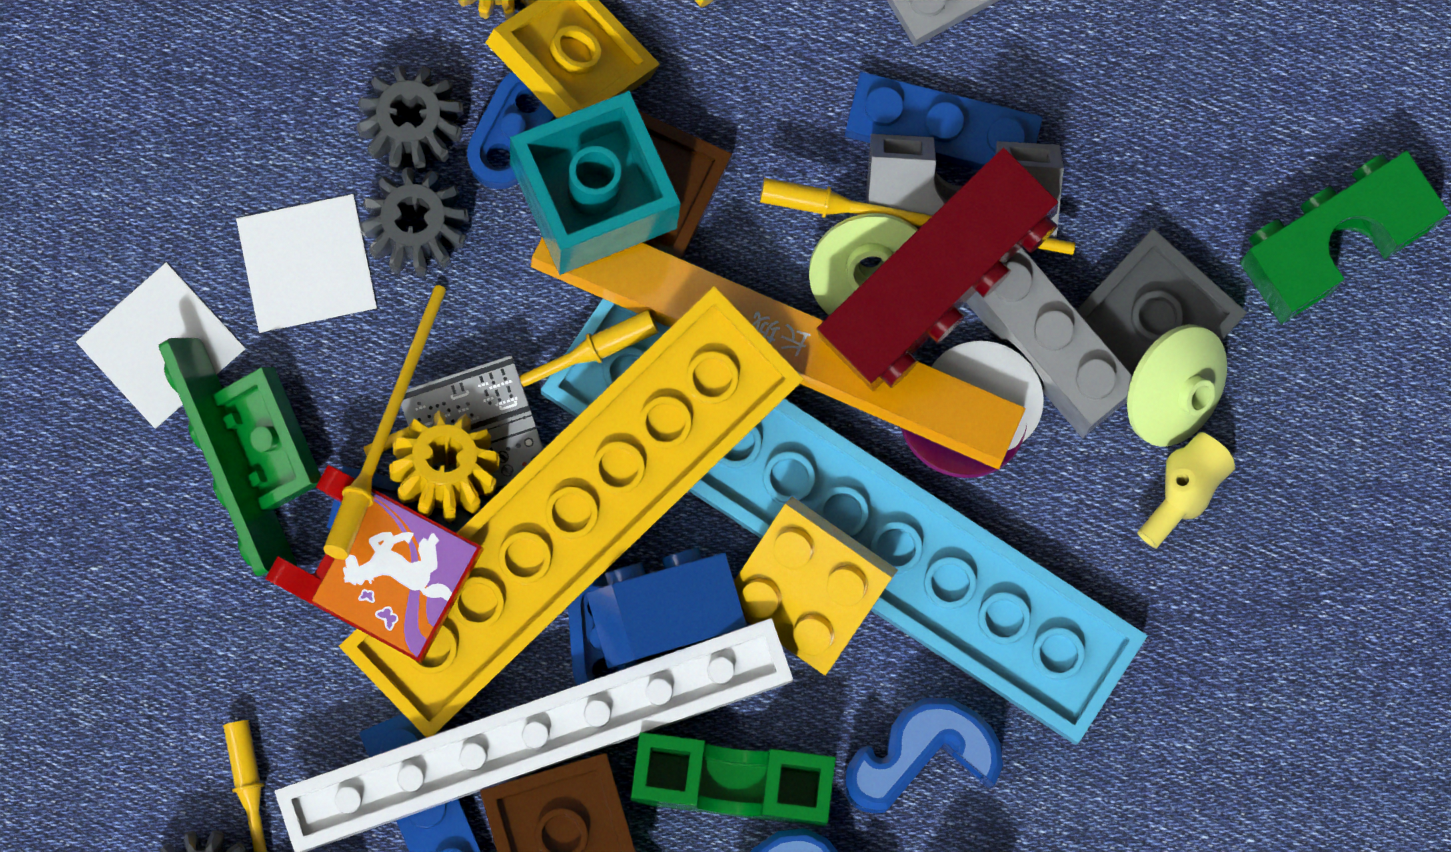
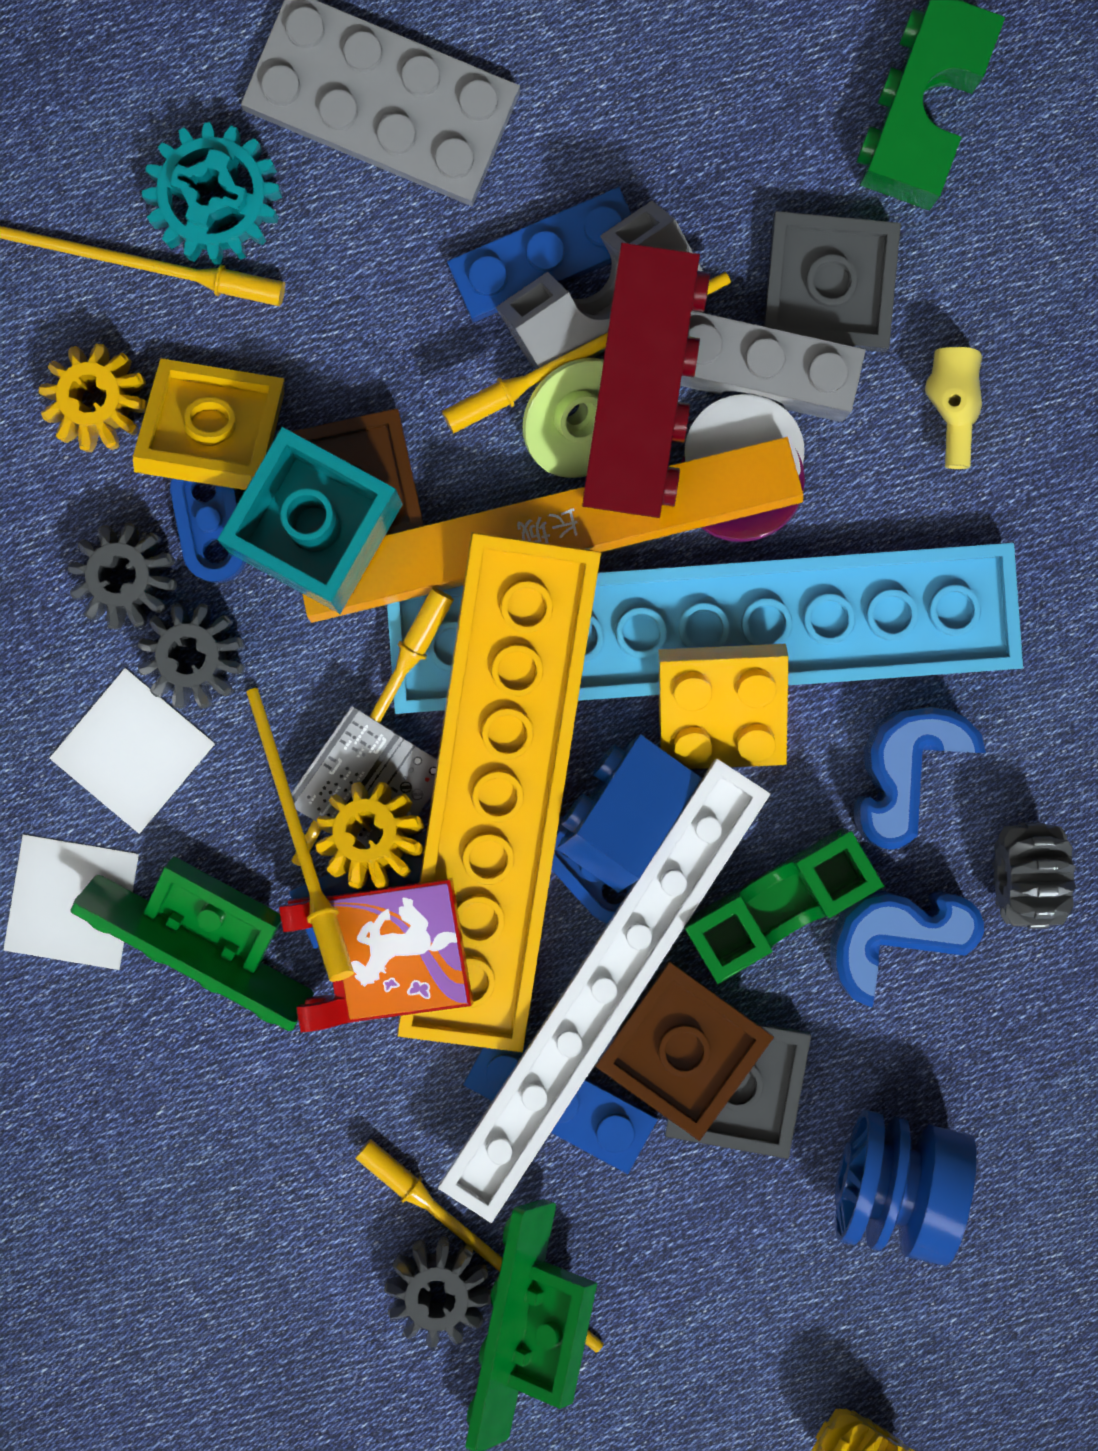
camera: 35 degrees left, 10 degrees up
yellowish green dish [1127,324,1227,447] -> none

